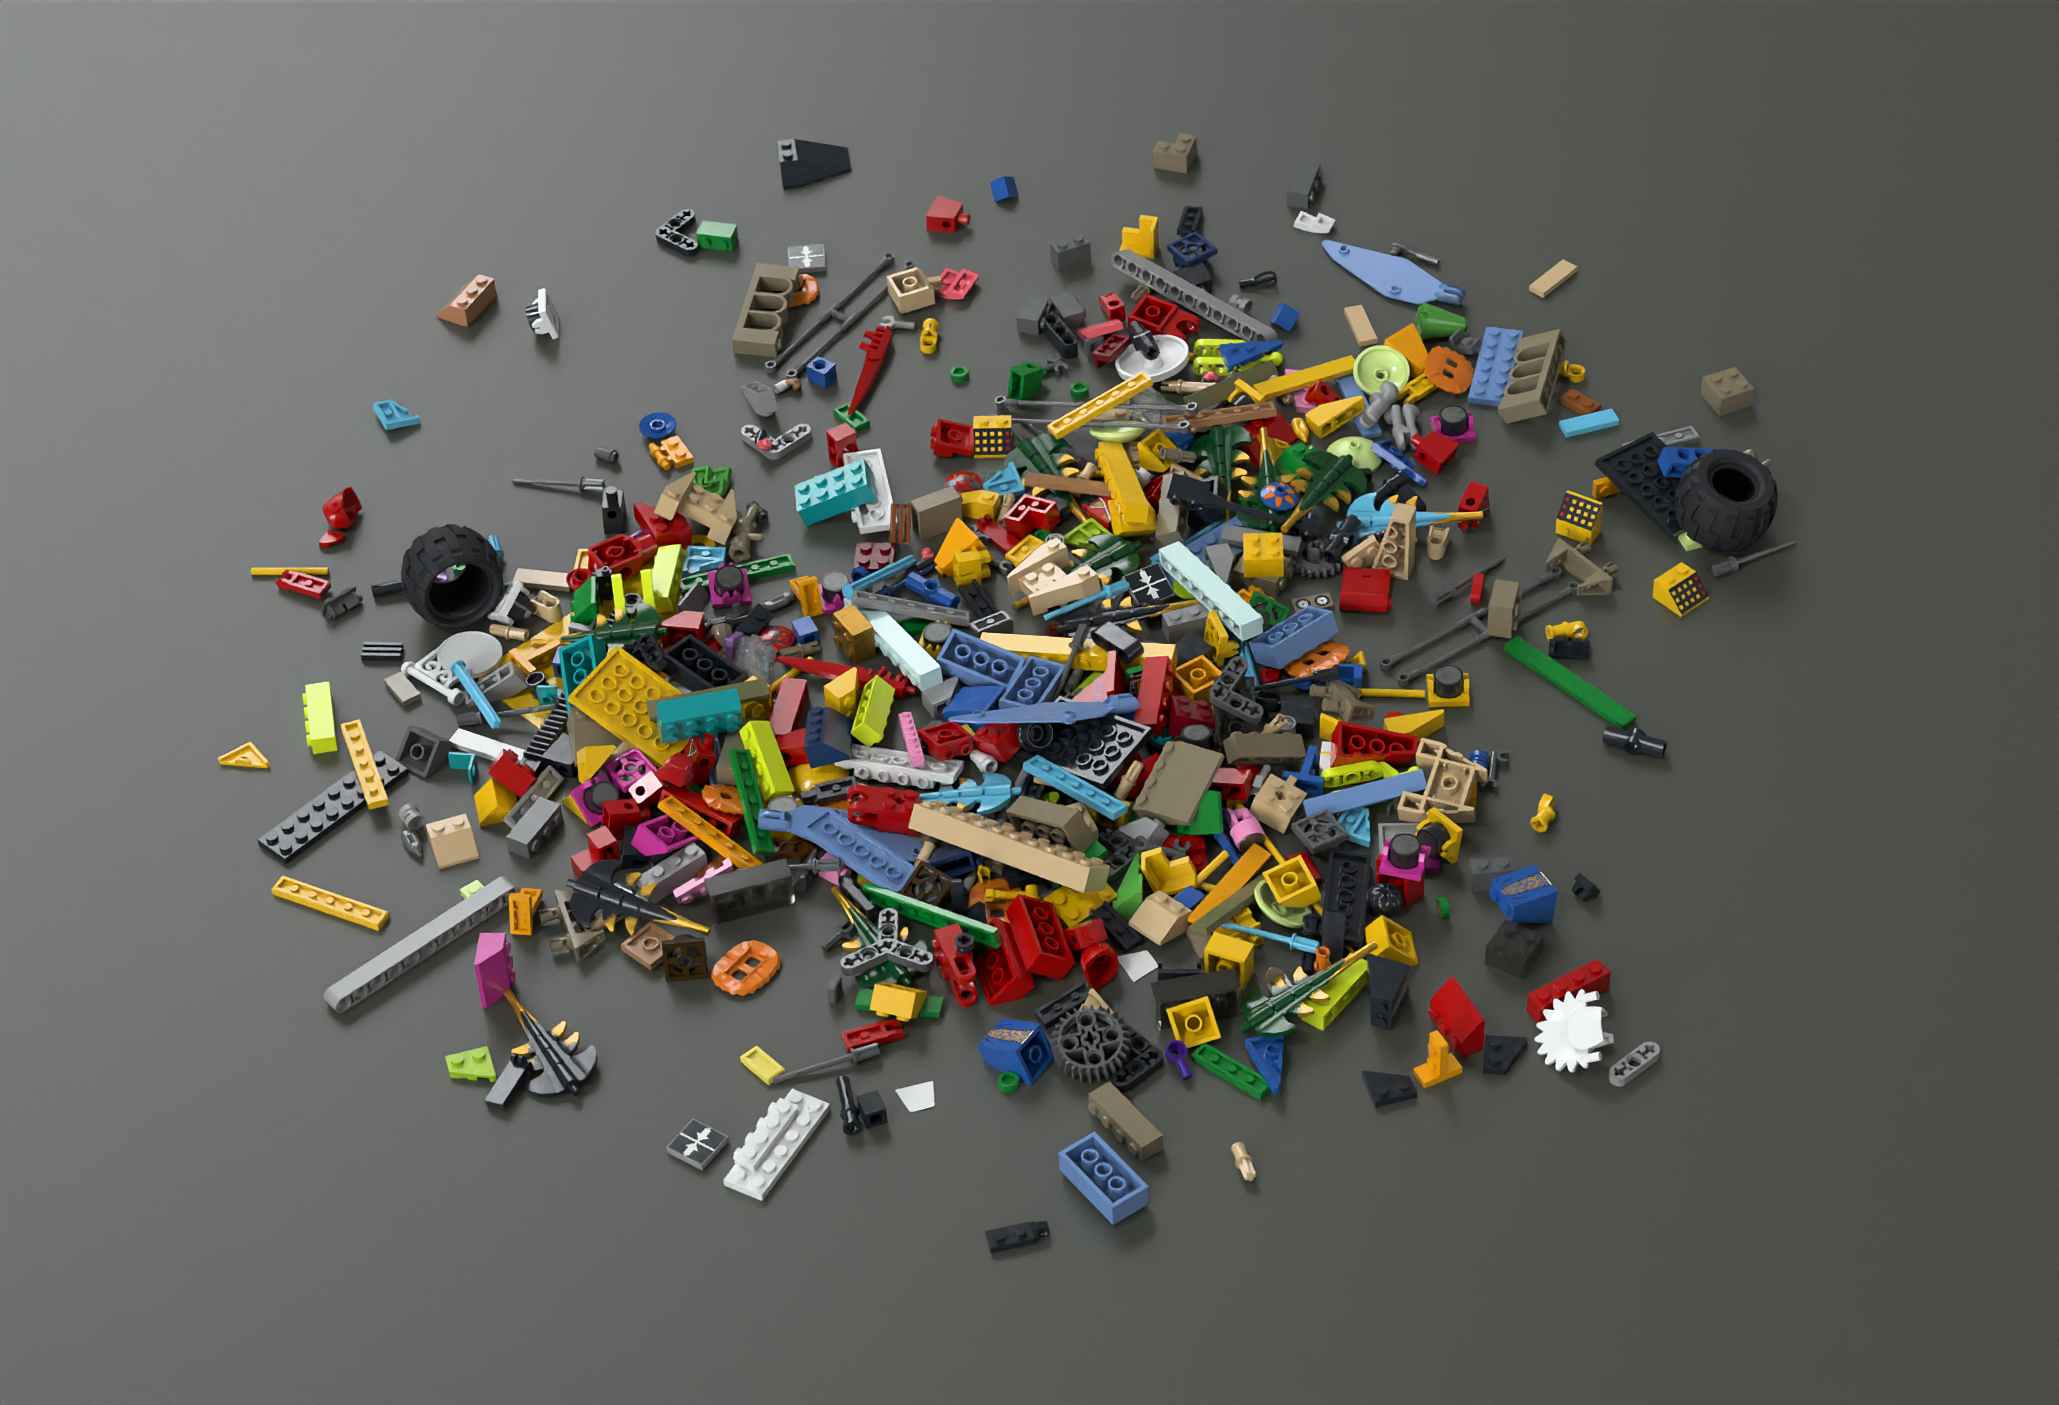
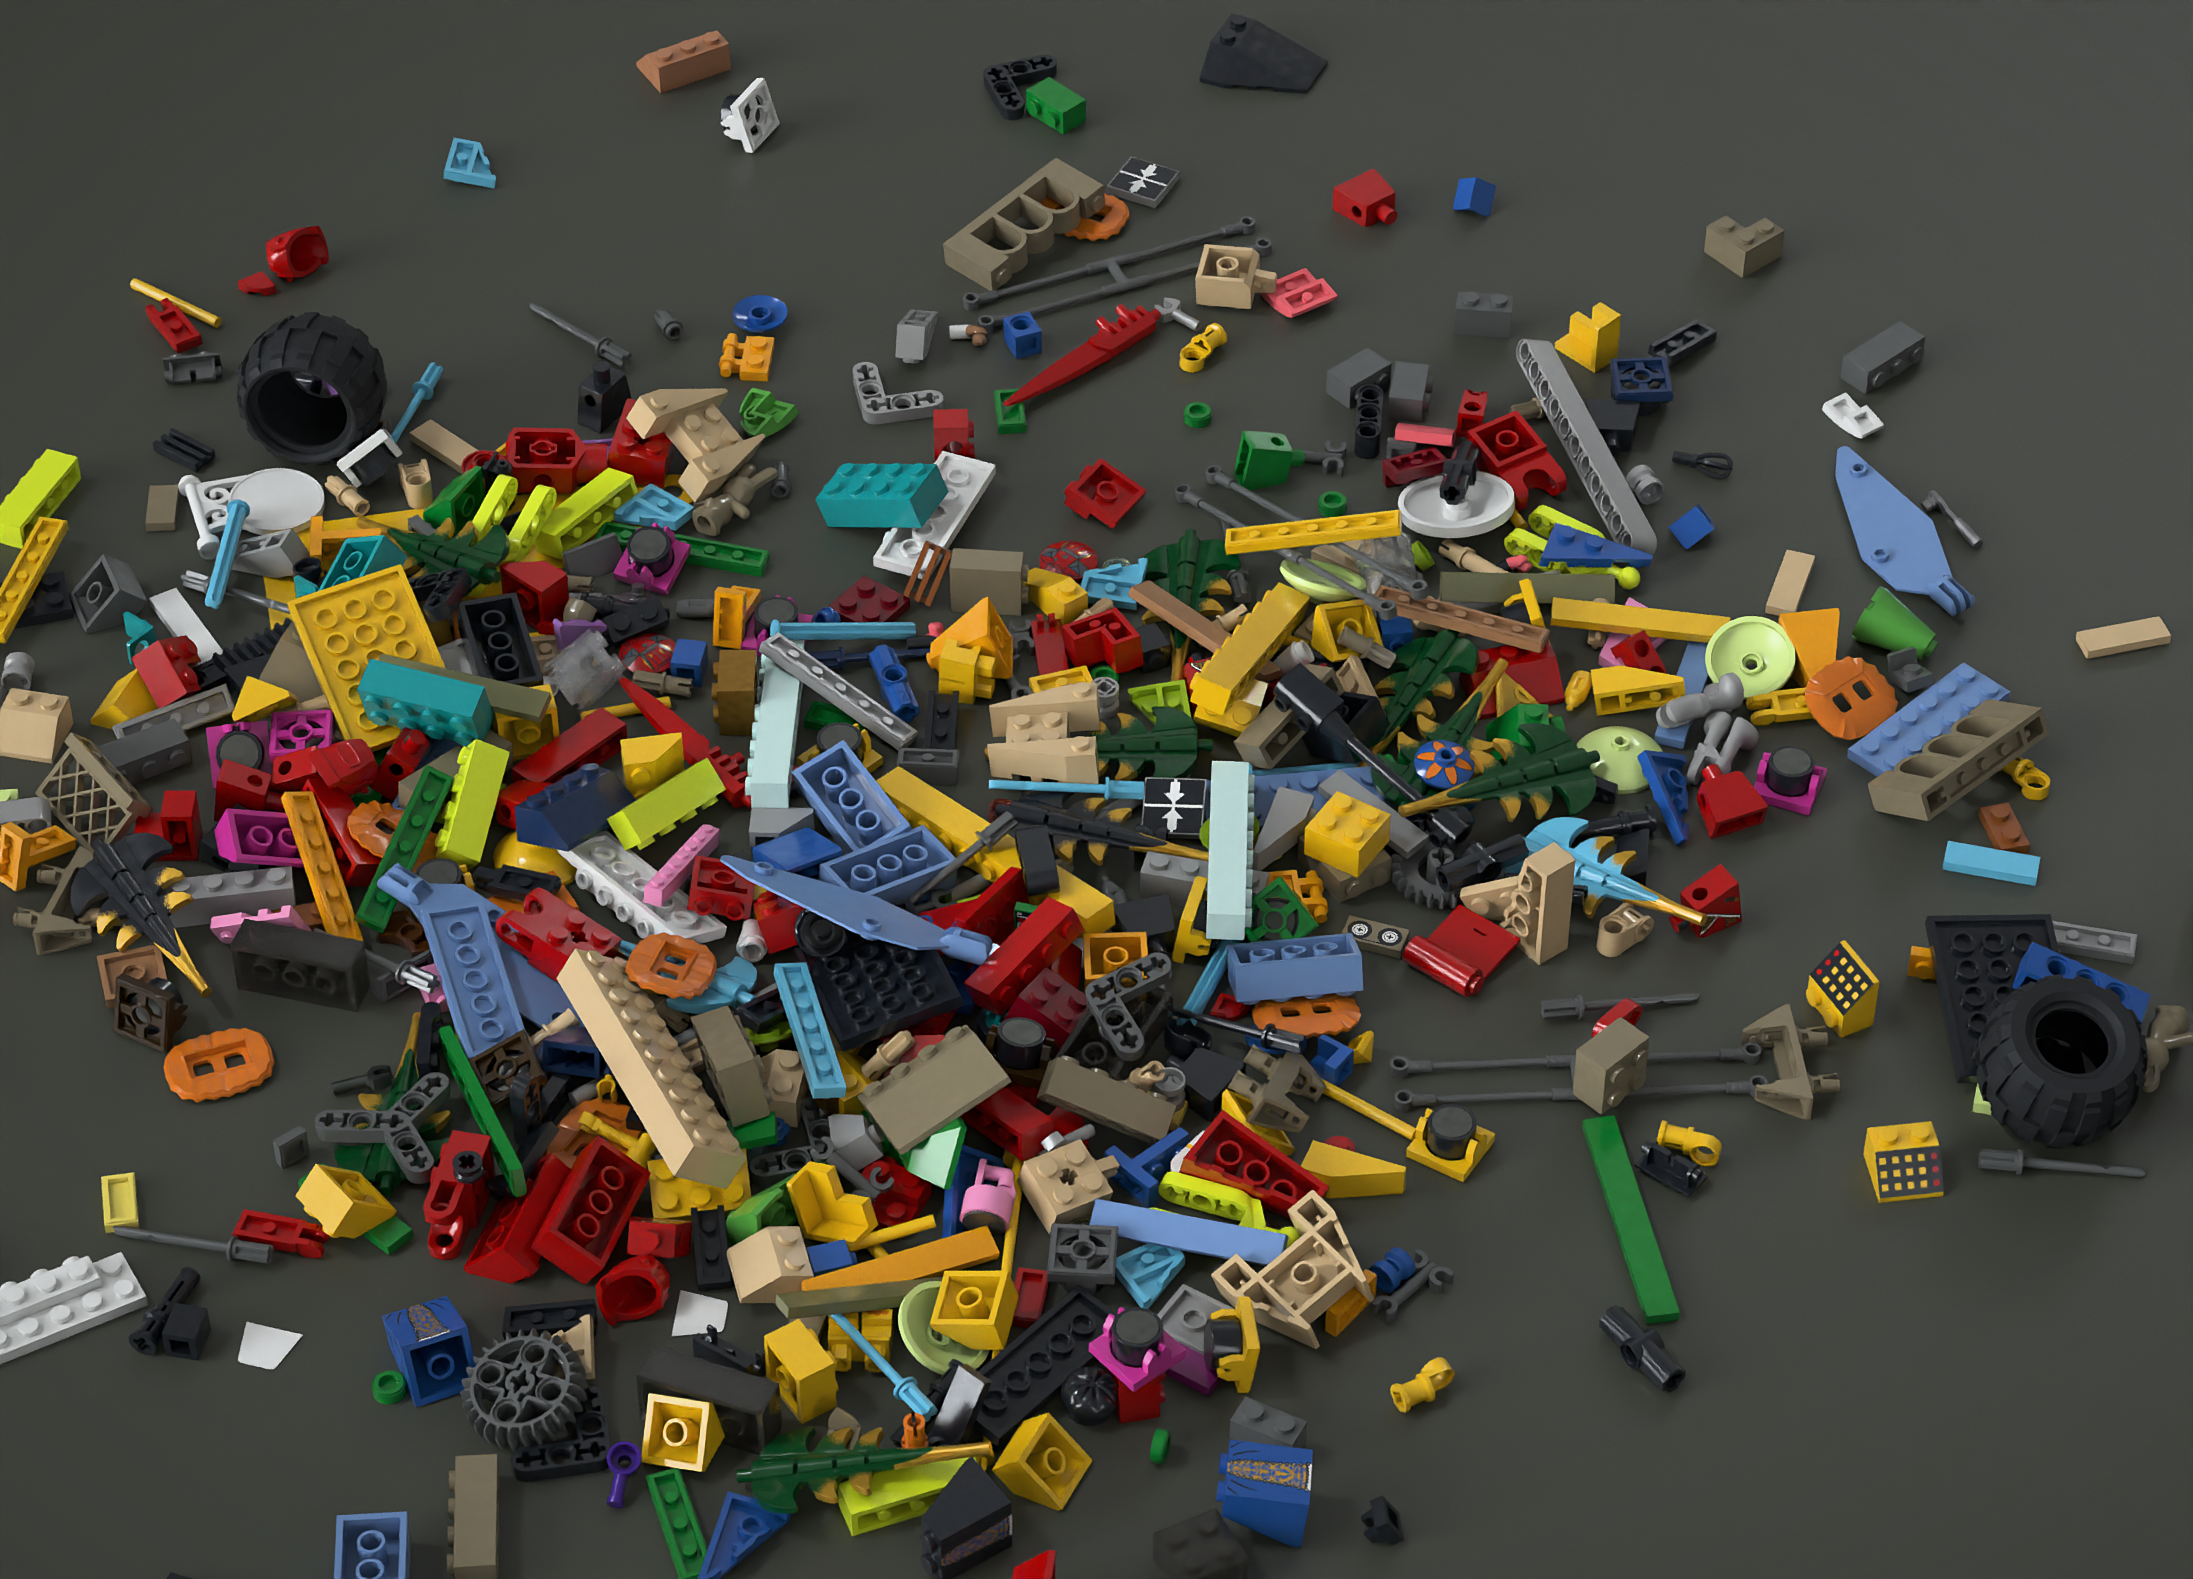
camera: 30 degrees right, 0 degrees up
arm [754,429,772,451] -> none
slope [973,415,1012,458] -> none
none -> dark tan fence [35,732,153,854]
none -> orange piece [625,932,717,1000]

